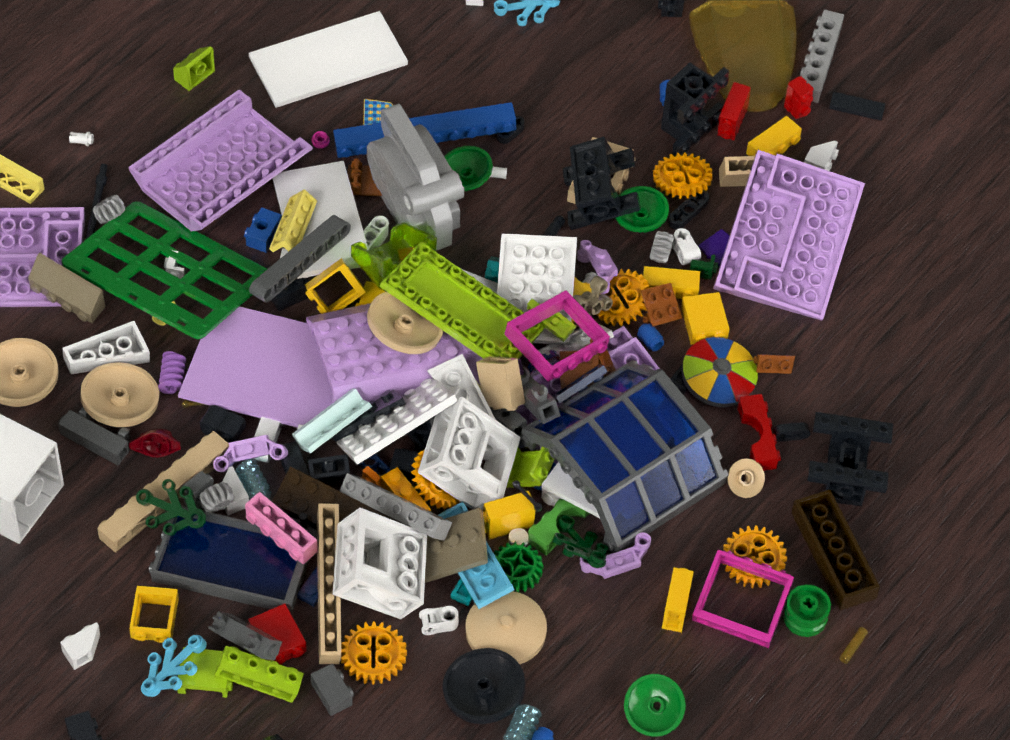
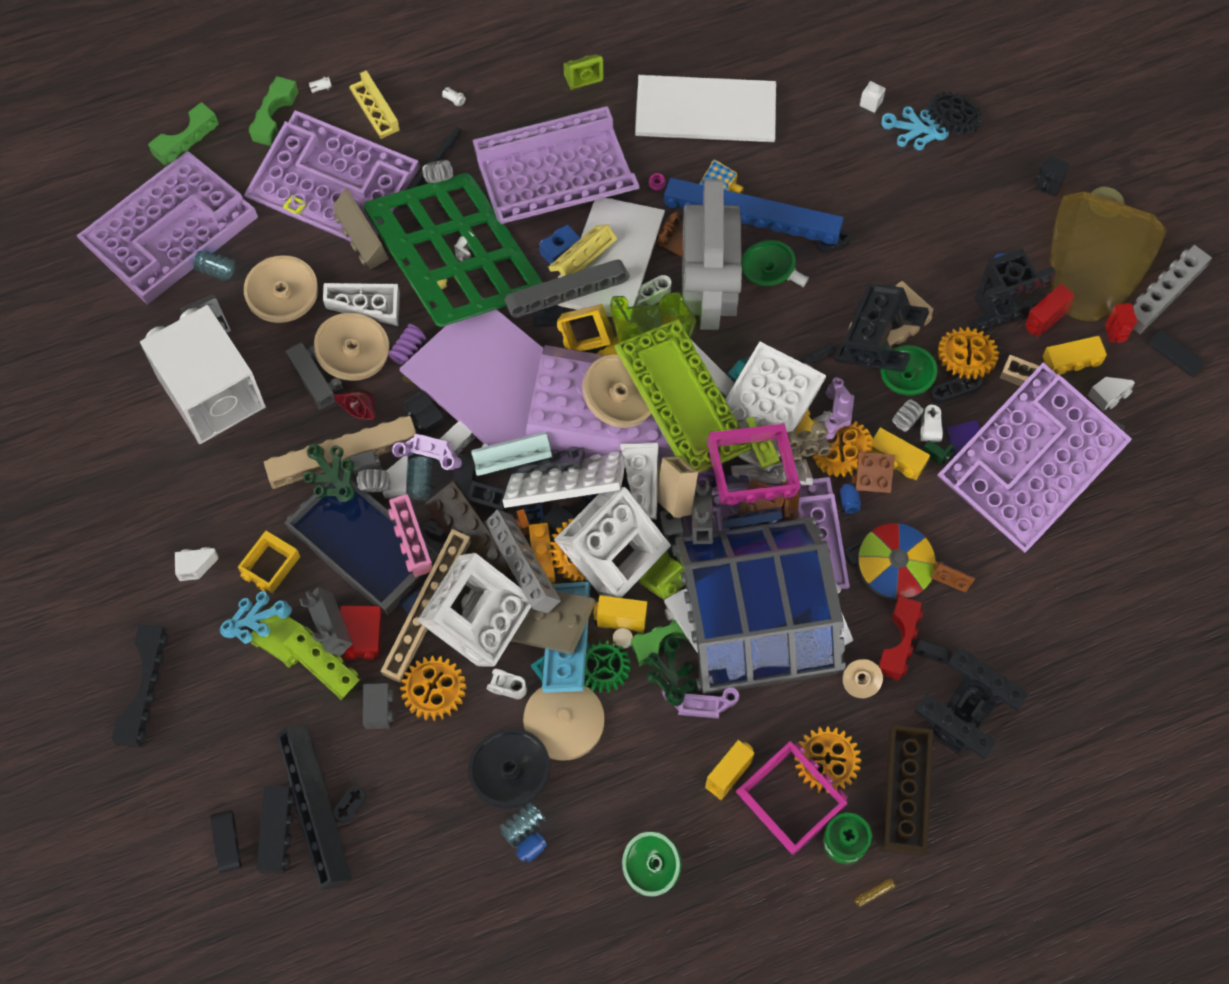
camera: 30 degrees right, 10 degrees up
black hinge [512,480,542,512] -> none
yellow brick [681,292,729,344] -> none

